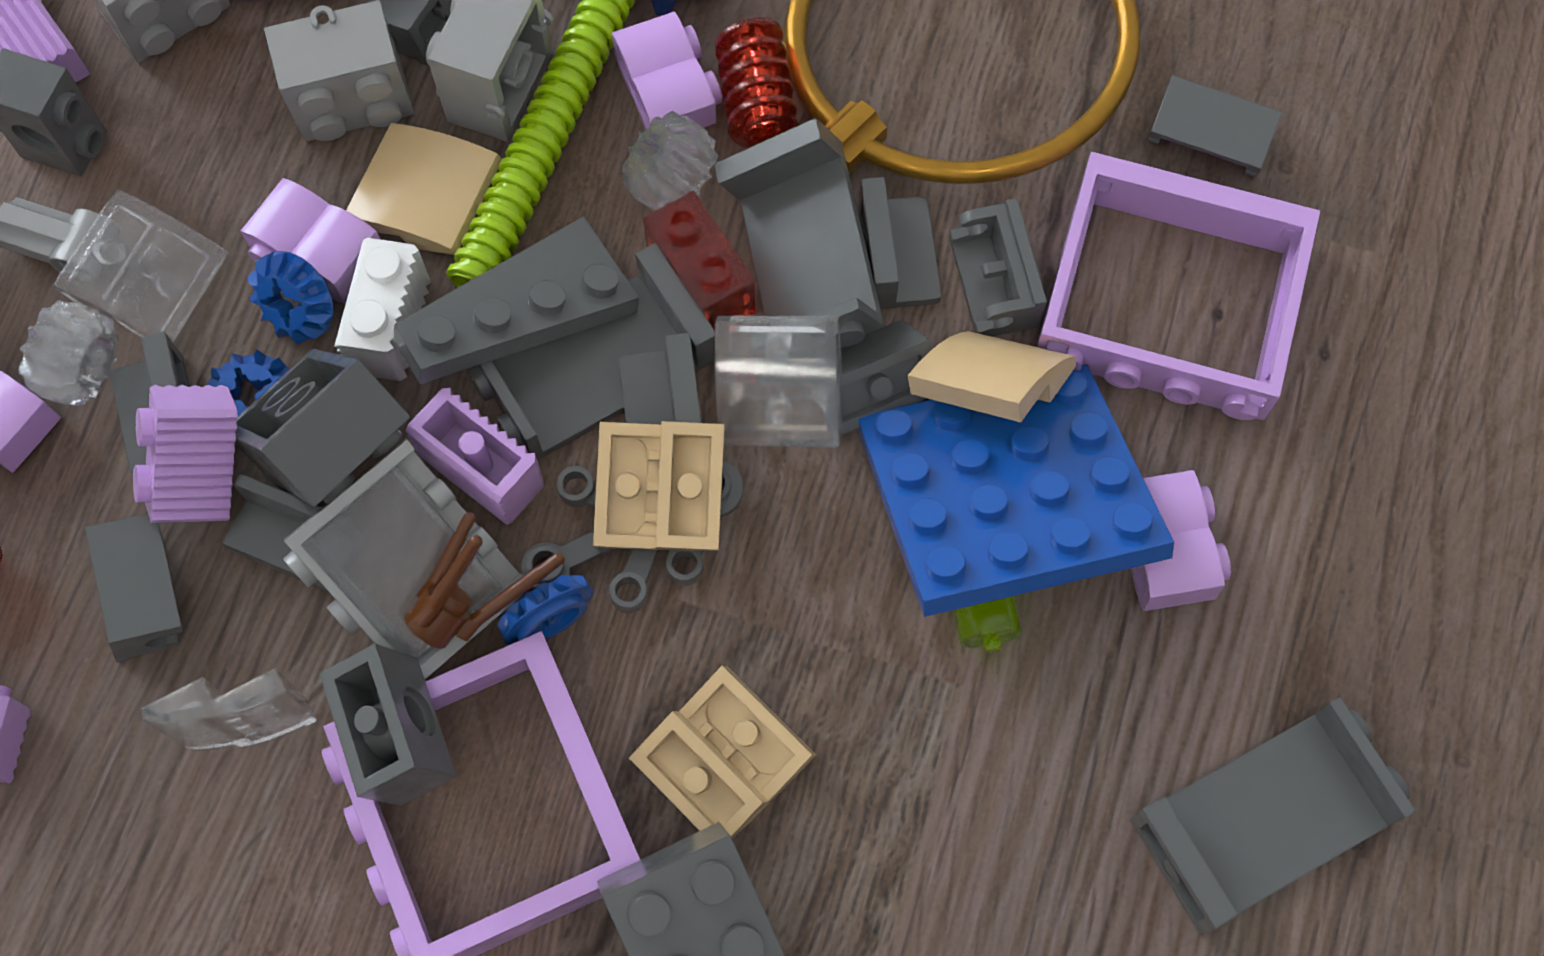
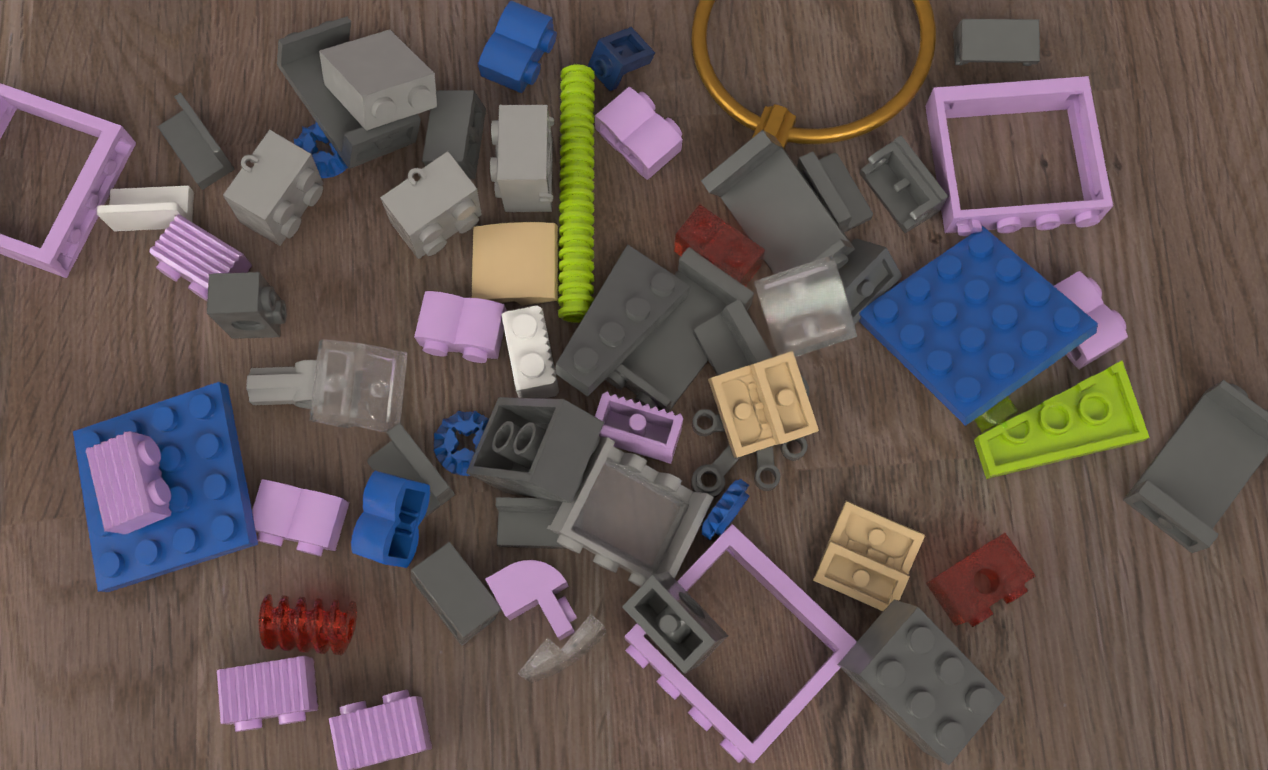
camera: 20 degrees left, 5 degrees up
clear gear [19,300,119,406] -> none
lavender brick [133,385,238,523] -> none
blue gear [247,251,333,344] -> none
reddish brown plant [404,512,565,649] -> none
clear gear [621,111,718,215] -> none
clear red piece [715,17,800,148] -> none
tan slope [908,331,1077,422] -> none
none -> blue brick [351,471,430,568]
none -> lavender brick [485,560,577,640]
none -> clear red brick [926,533,1036,627]
none -> lime wing [974,360,1150,479]

